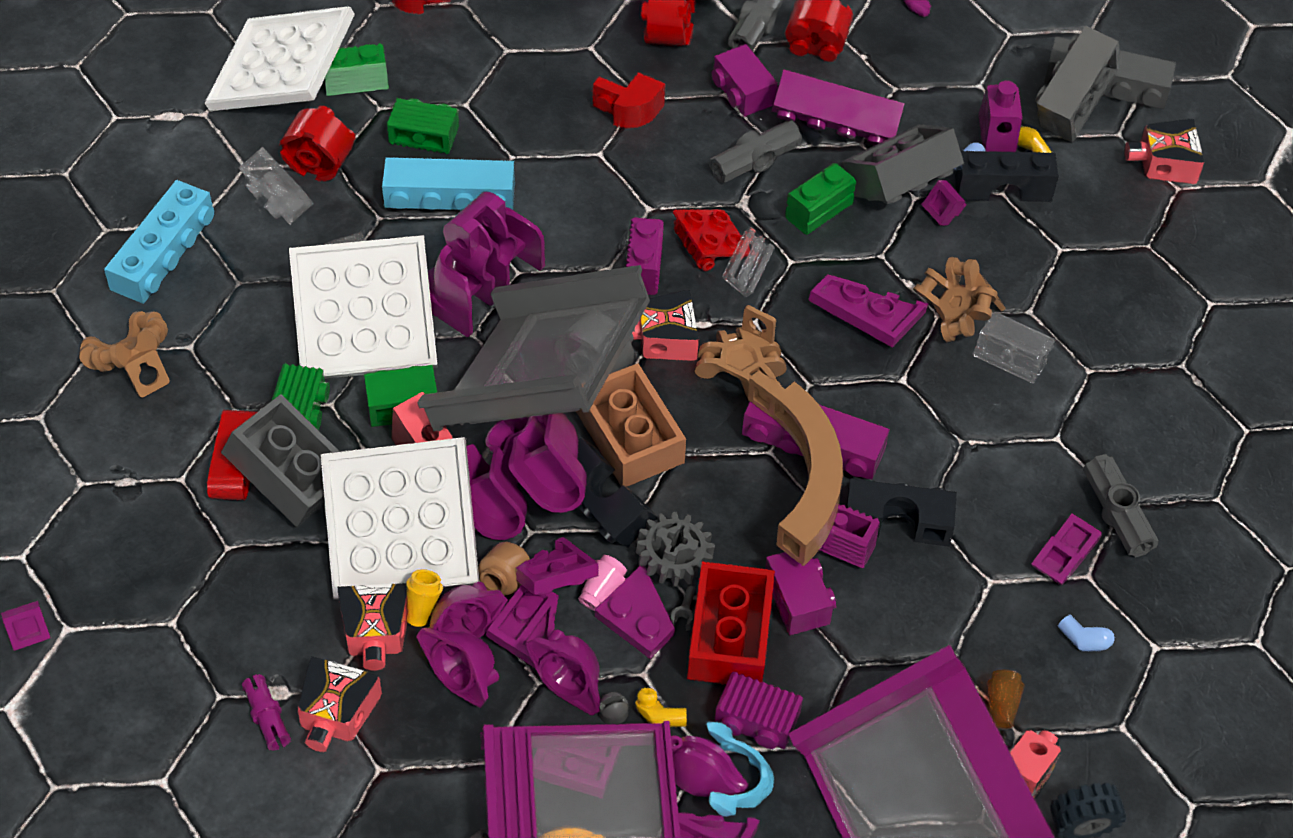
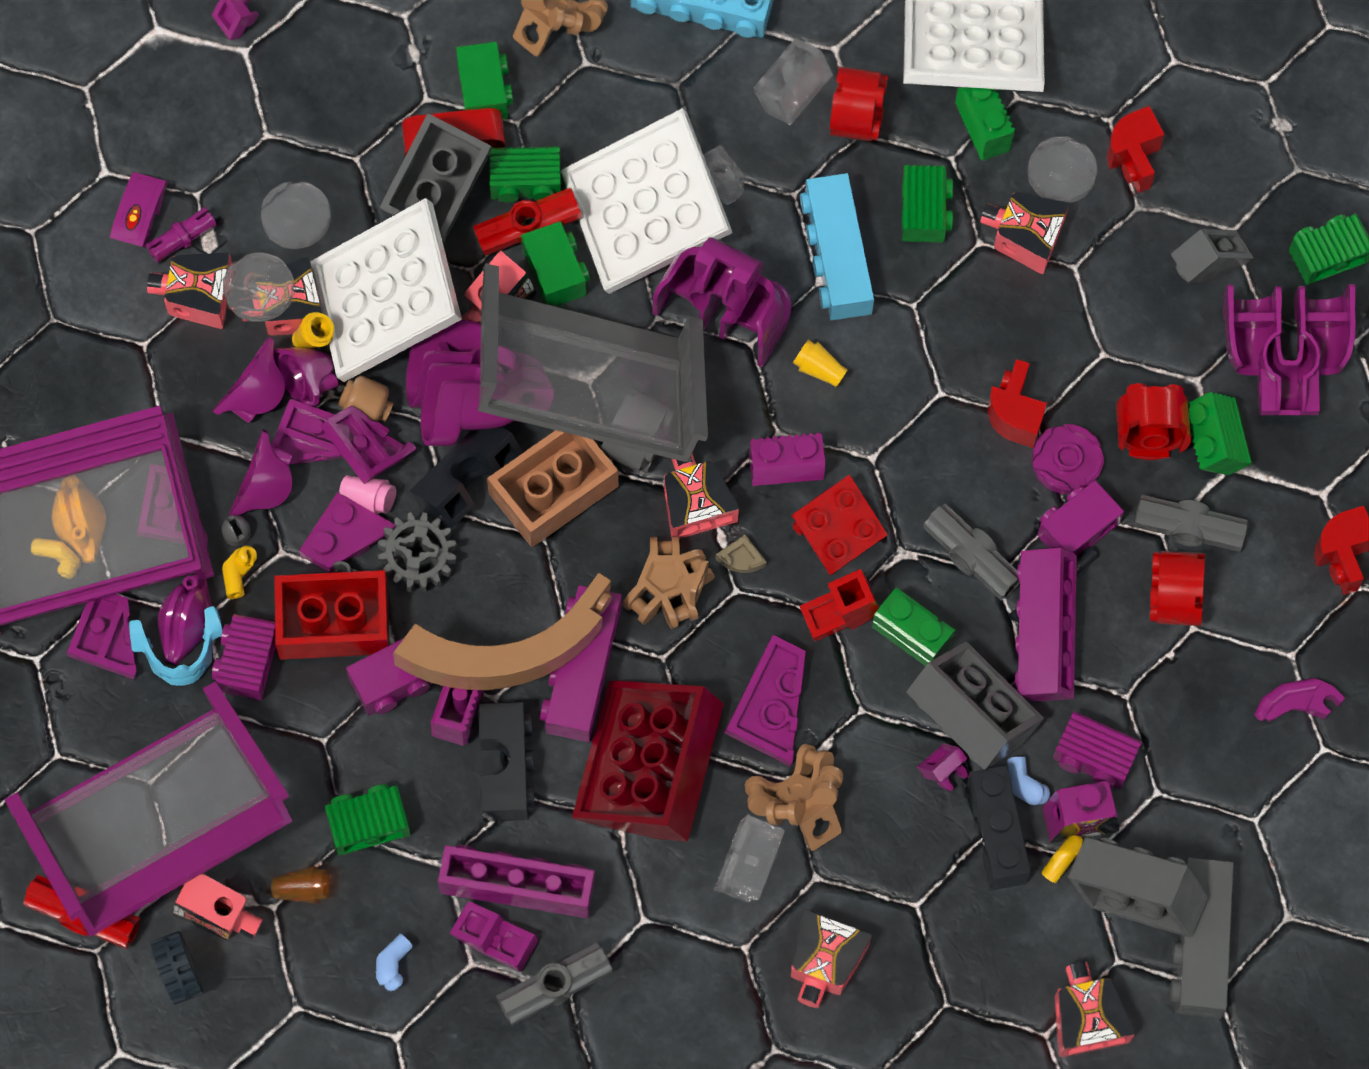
camera: 80 degrees right, 15 degrees up
clear tile [722,227,775,297] -> none
none -> magenta slope [109,172,168,248]
none -> clear tile [223,253,294,322]
none -> clear tile [261,182,331,249]
none -> green brick [325,784,411,856]
none -> magenta brick [438,845,595,919]
none -> green brick [456,42,513,119]
none -> red piece [473,187,583,256]
none -> dark red slope [572,680,724,842]
none -> dark tan tile [716,535,767,573]
none -> torso [791,910,872,1008]
none -> yellow cone [793,339,848,387]
none -> red brick [799,569,879,642]
none -> torso [980,193,1069,274]
none -> clear tile [1027,136,1098,203]
none -> magenta tile [1031,424,1104,494]
none -> magenta brick [1053,711,1142,789]

